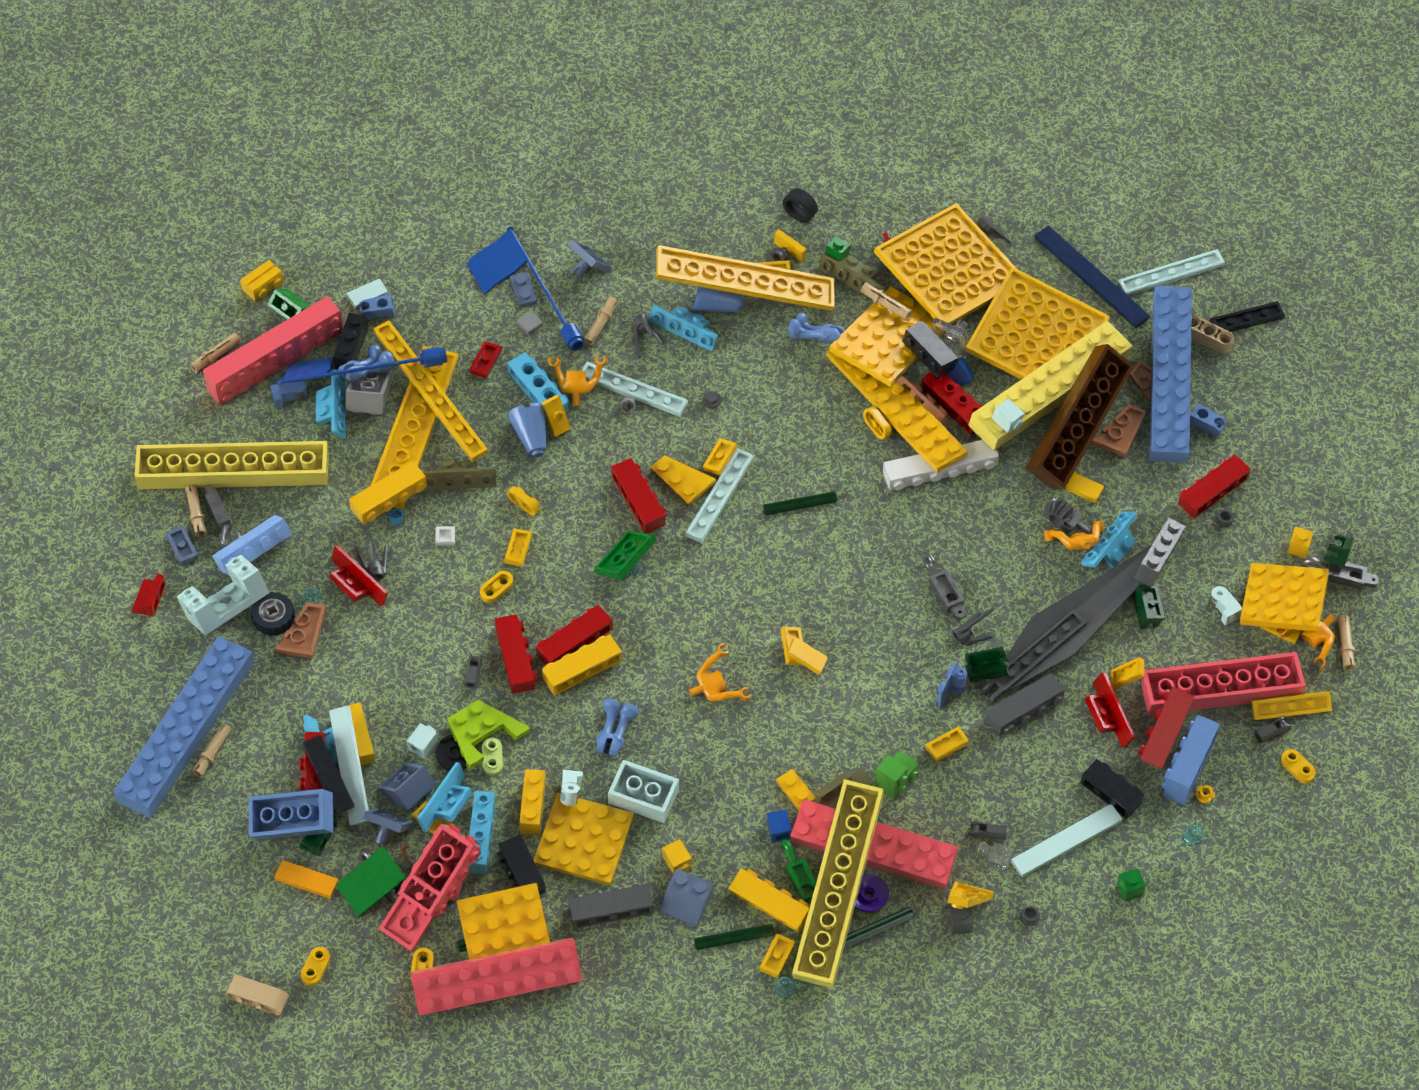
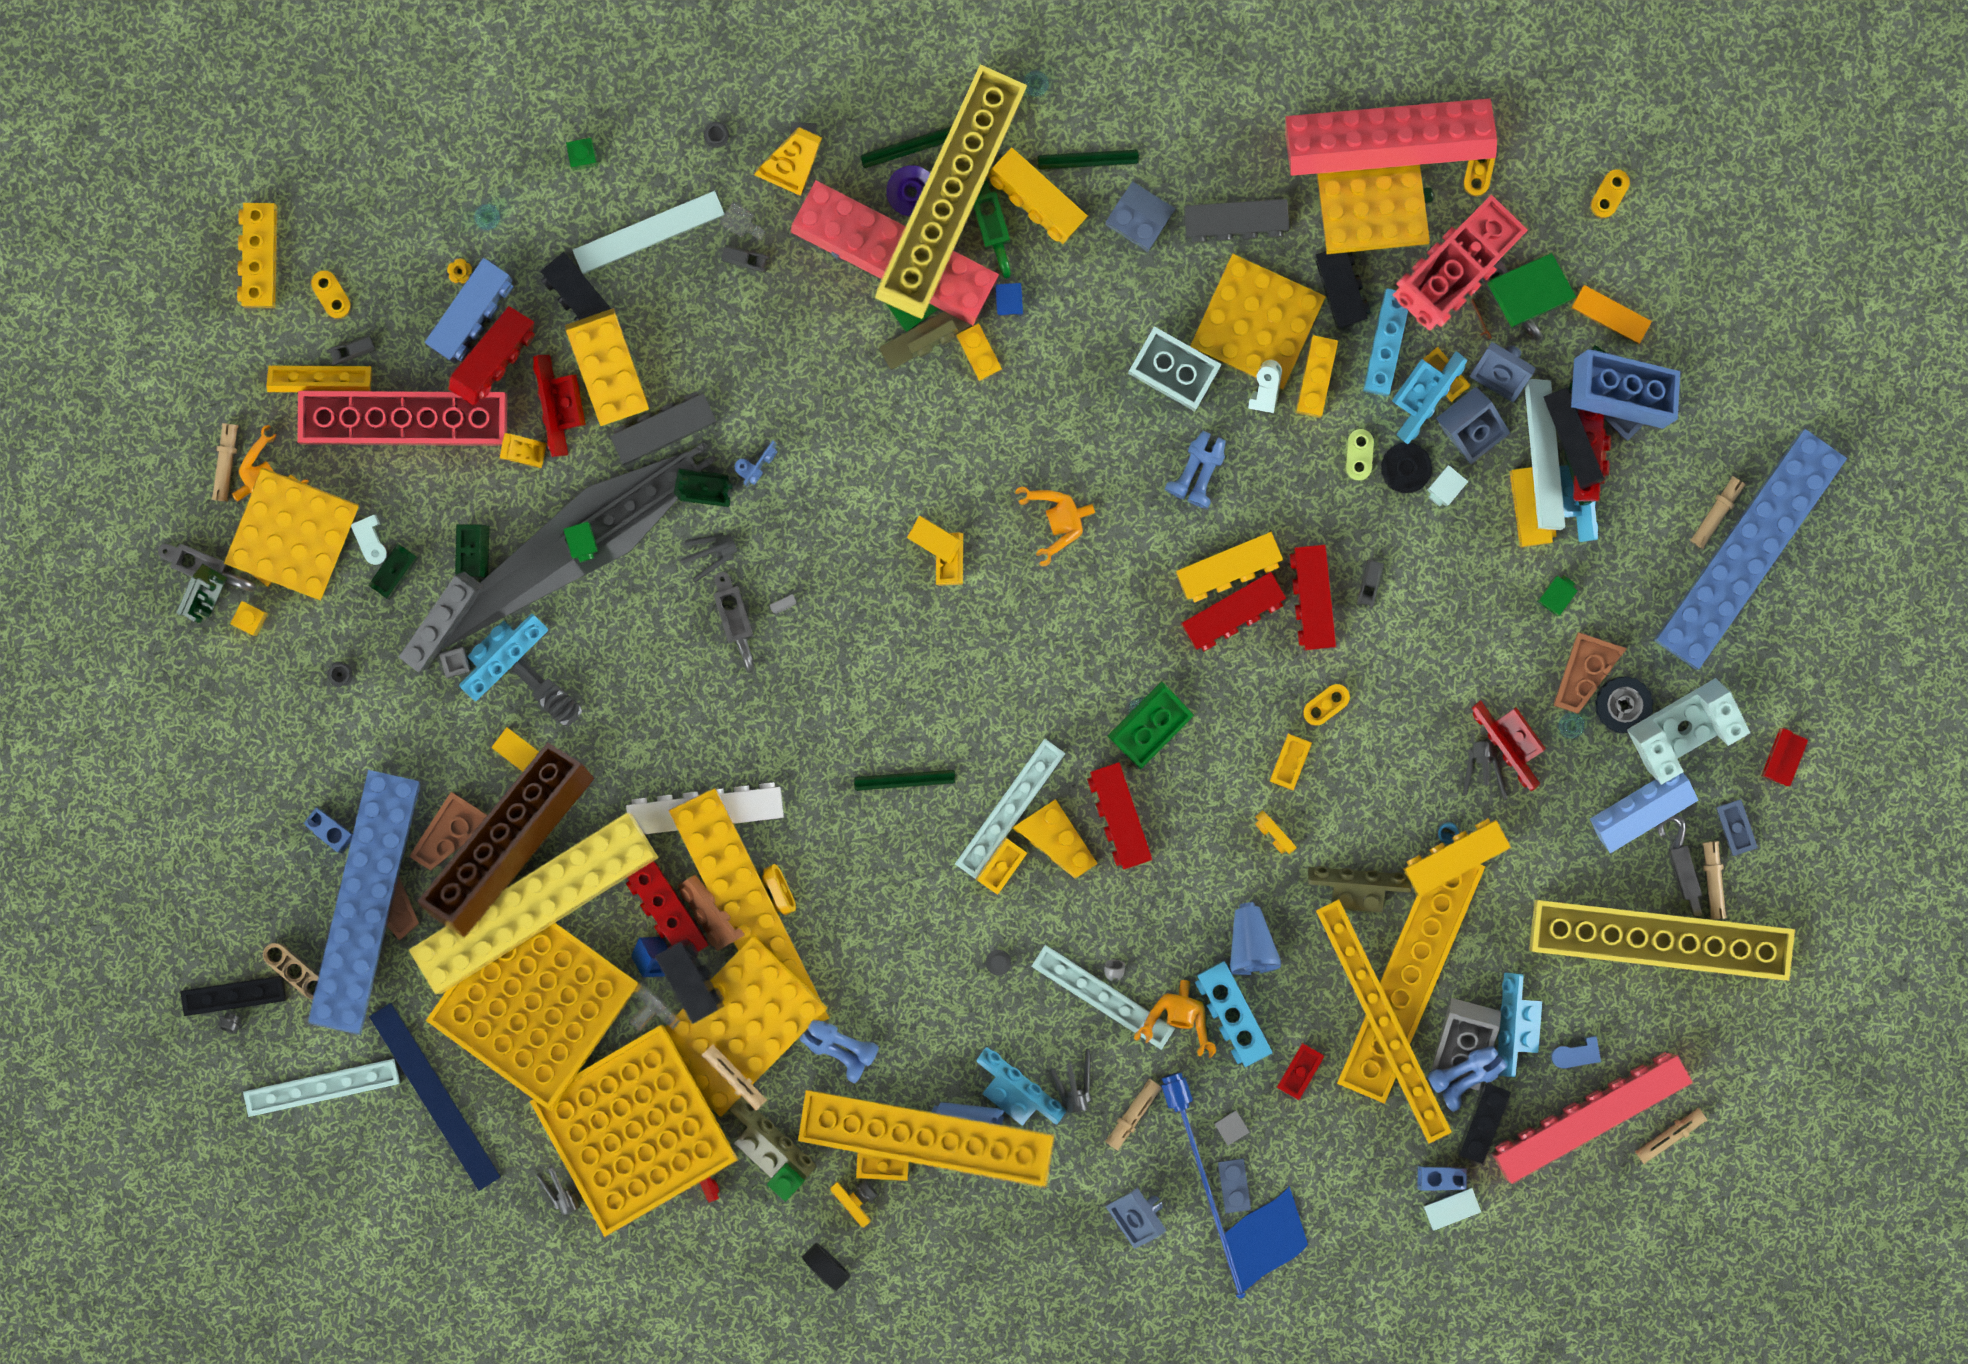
camera: 175 degrees left, 30 degrees up
tan beam [226,975,289,1015] -> none
yellow brick [240,260,284,302] -> none
green brick [267,289,311,320] -> none
blue flag [277,347,447,386] -> none
white tile [436,526,455,546] -> none
lime wing [447,700,530,770] -> none
yellow plate [541,395,571,437] -> none
yellow brick [662,839,692,874] -> none
yellow plate [759,934,795,979] -> none
bright green brick [874,750,919,800] -> none
yellow plate [925,726,969,762] -> none
light aqua brick [992,398,1024,433] -> none
light orange piece [1044,519,1104,550] -> none
red brick [1178,454,1251,519] -> none
none -> dark grey plate [217,1013,242,1034]
none -> yellow brick [237,203,277,308]
none -> dark green hinge [369,543,419,600]
none -> light grey tile [439,646,471,679]
none -> green brick [564,522,598,563]
none -> yellow brick [565,308,649,426]
none -> light grey tile [770,594,797,614]
none -> green brick [1536,575,1578,617]

